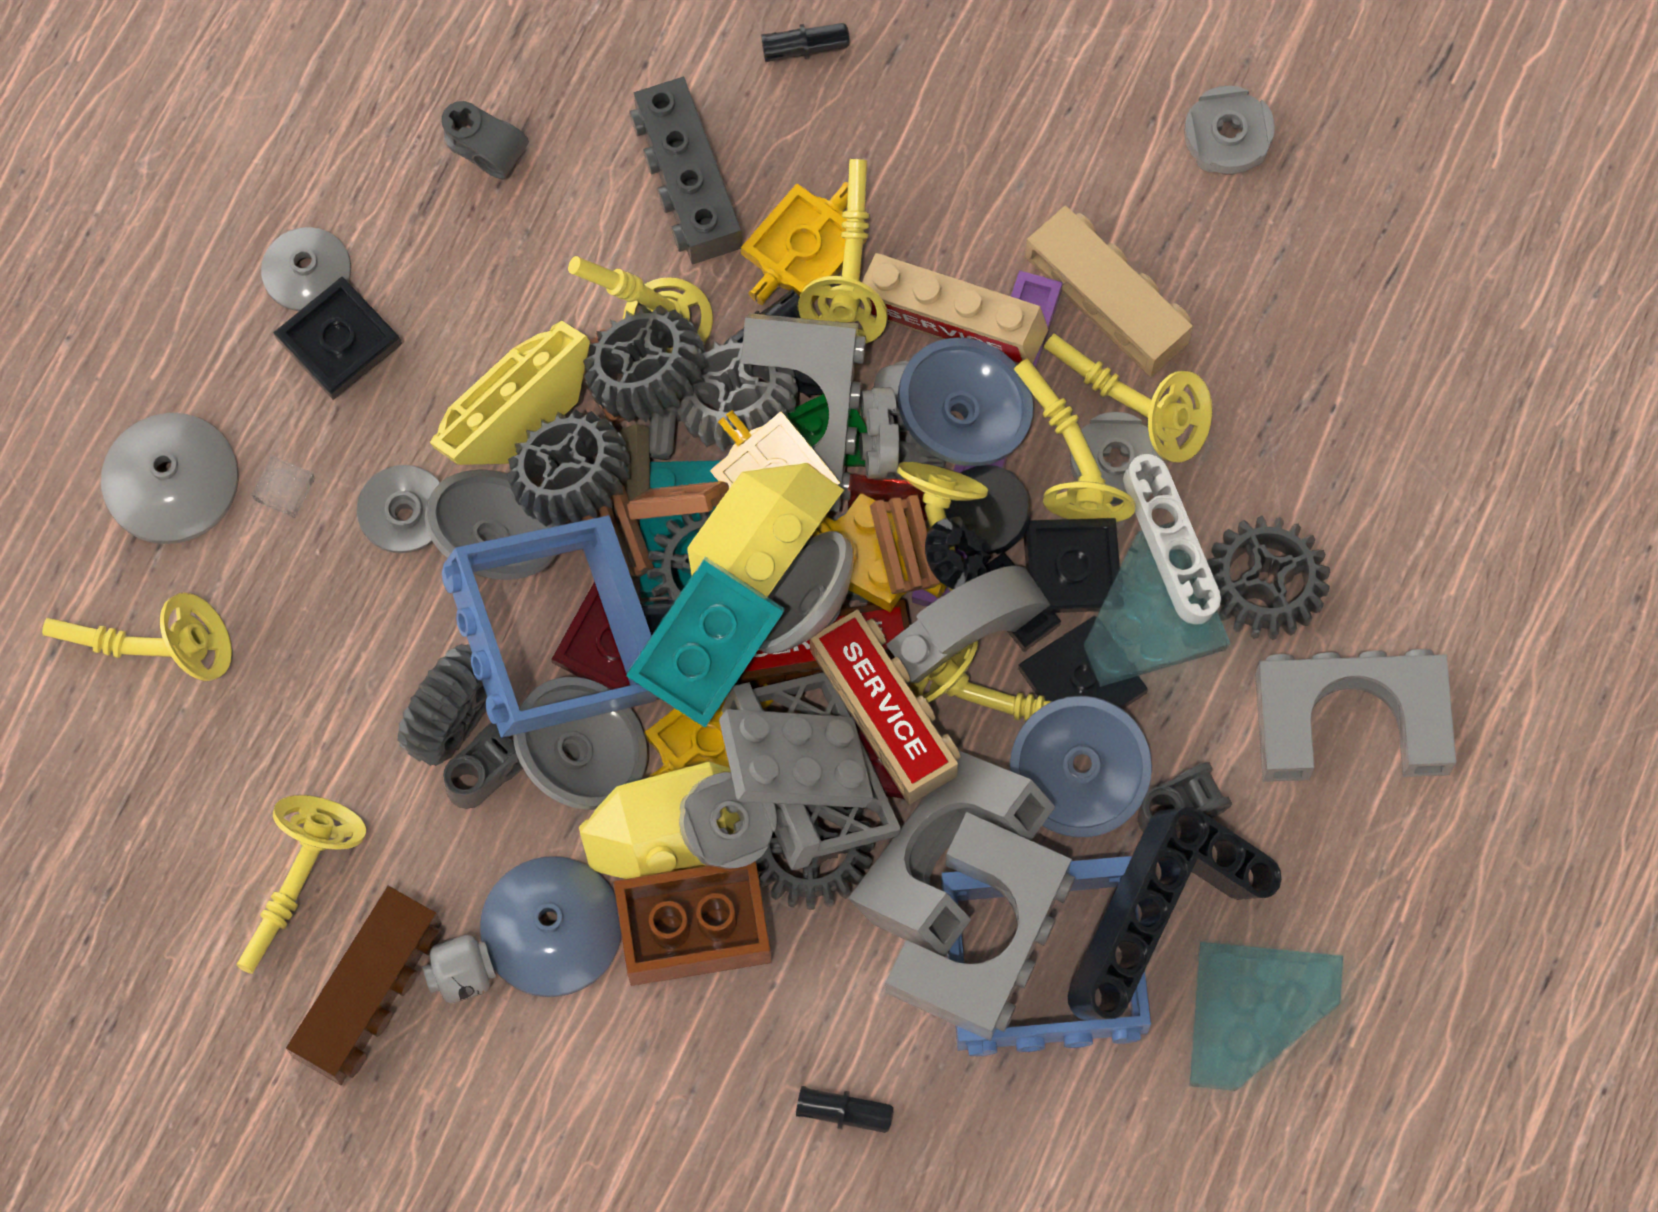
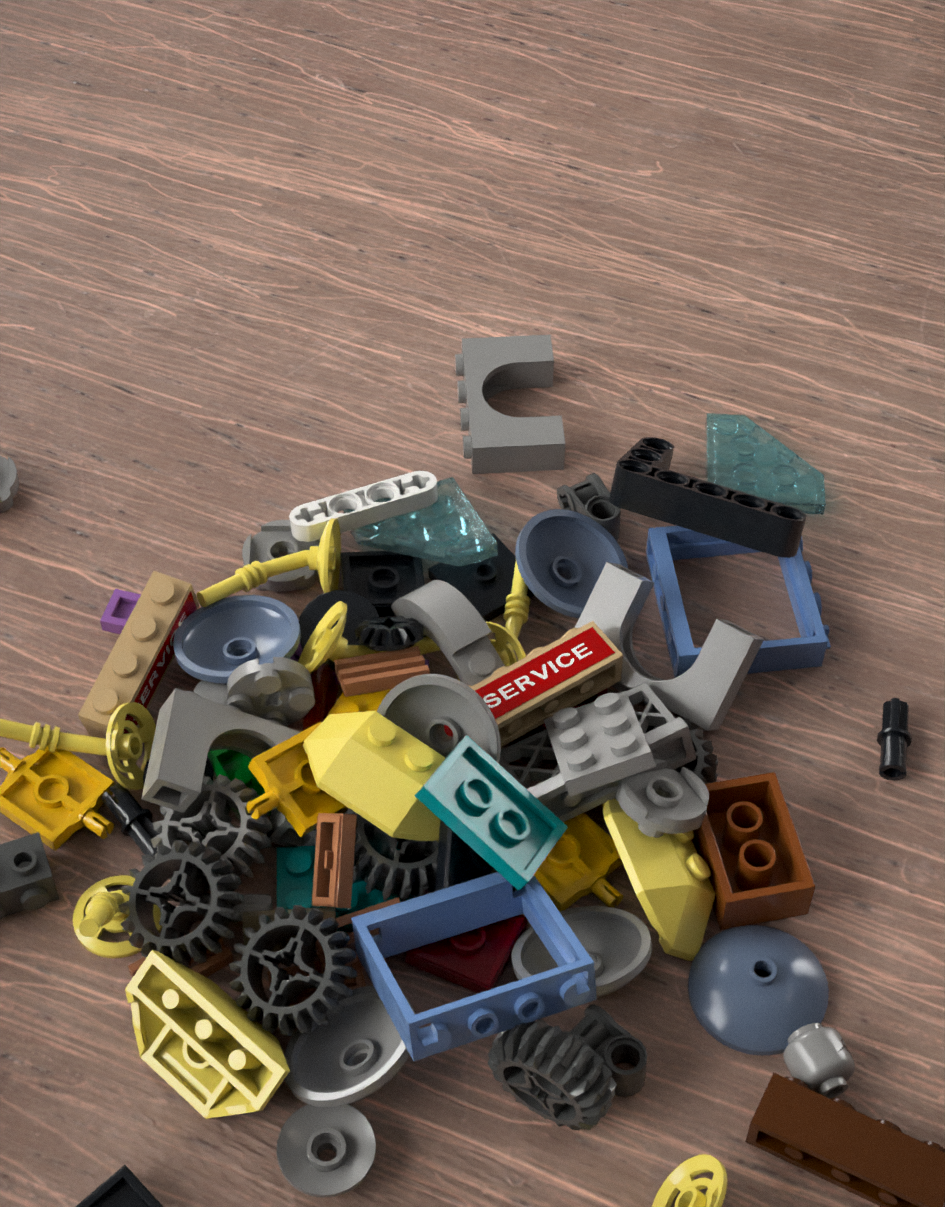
camera: 95 degrees left, 20 degrees down
light grey arch [885,812,1075,1041] -> none
tan brick [1025,205,1193,377] -> none
light yellow dish [1043,333,1212,462] -> none
dark grey gear [1207,516,1330,640] -> none

